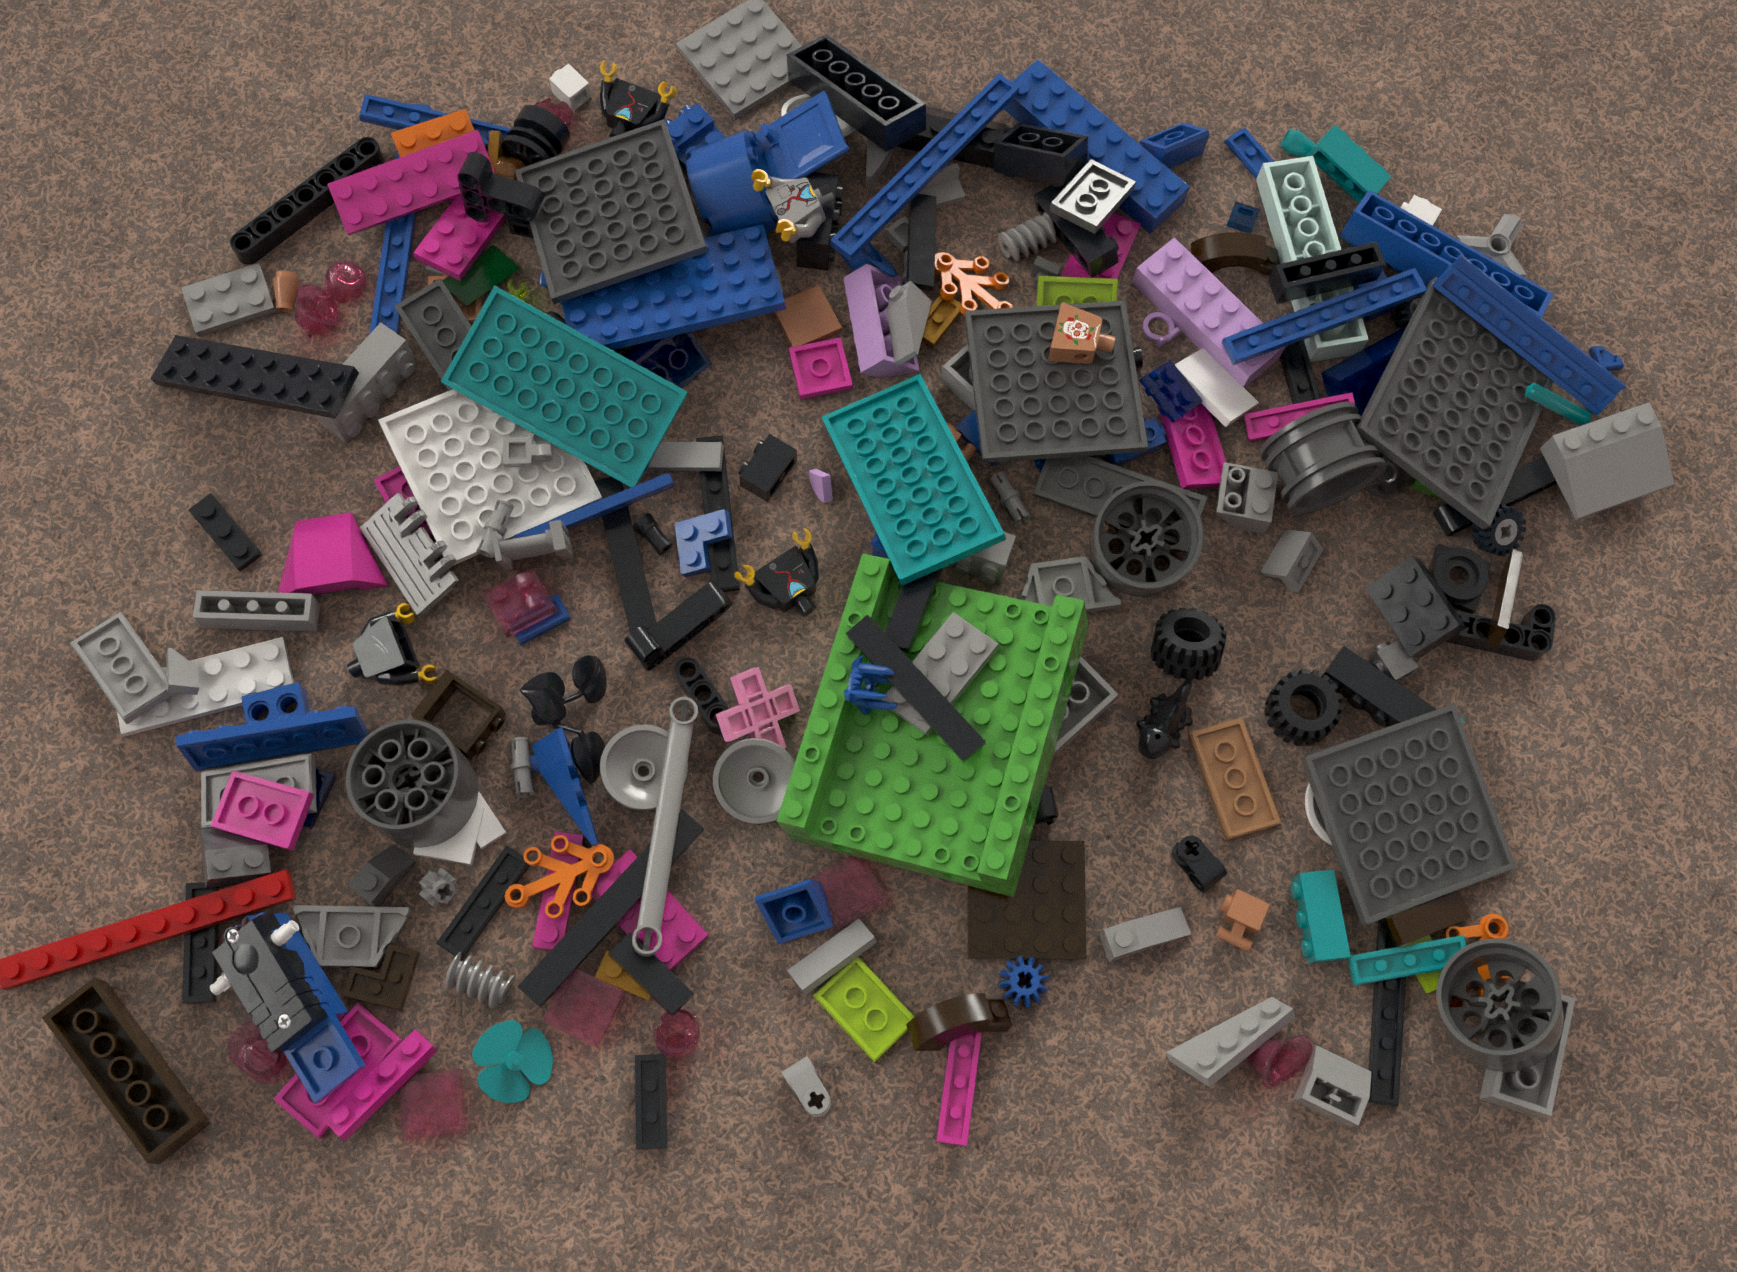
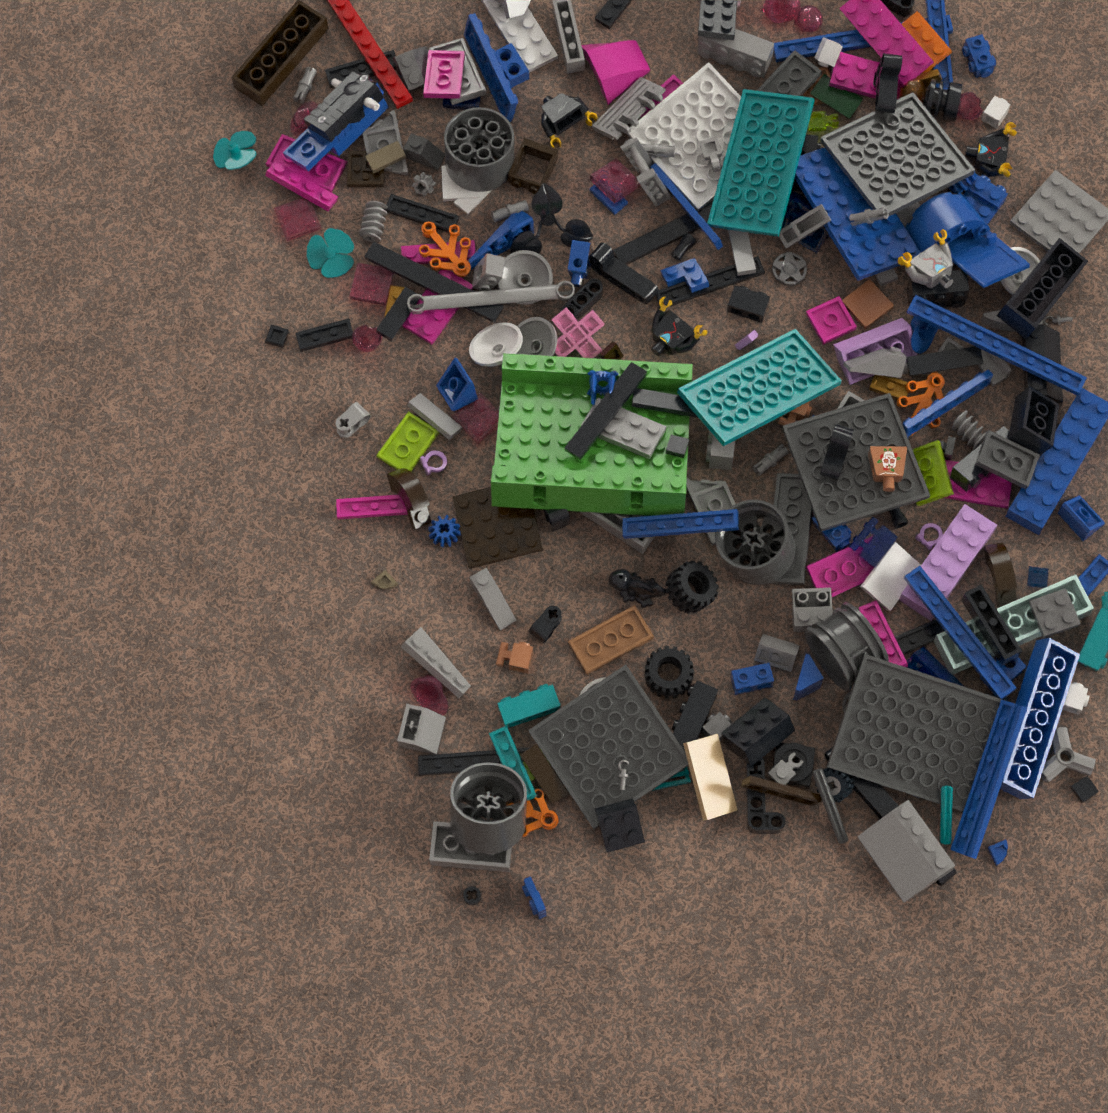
camera: 85 degrees right, 0 degrees up
none -> teal piece [213,131,257,170]
none -> black tile [265,325,289,348]
none -> light grey pin [293,67,317,104]
none -> dark tan tile [365,141,406,173]
none -> dark tan tile [371,570,398,590]
none -> lavender piece [419,450,447,476]
none -> black bush [463,886,481,905]
none -> white dish [469,322,523,367]
none -> light grey brick [472,253,504,291]
none -> blue plate [521,876,547,919]
none -> blue torso [568,240,593,287]
none -> black brick [595,798,645,853]
none -> dark brown plate [599,341,624,360]
none -> light grey hand [618,760,629,791]
none -> blue plate [623,509,739,539]
none -> tile [665,435,689,458]
none -> tile [683,734,737,821]
none -> blue brick [730,663,774,695]
none -> light grey plate [768,753,803,785]
none -> flat silver wheel [772,252,807,286]
none -> light grey slope [779,204,831,248]
none -> blue slope [793,654,823,701]
none -> dark grey axle [812,769,848,844]
none -> white brick [814,37,843,68]
none -> black beam [820,424,854,480]
none -> light grey pin [850,207,889,226]
none -> blue plate [902,369,993,437]
none -> blue brick [962,34,996,78]
none -> flat silver plate [1029,589,1081,638]
none -> black tile [1070,776,1099,803]

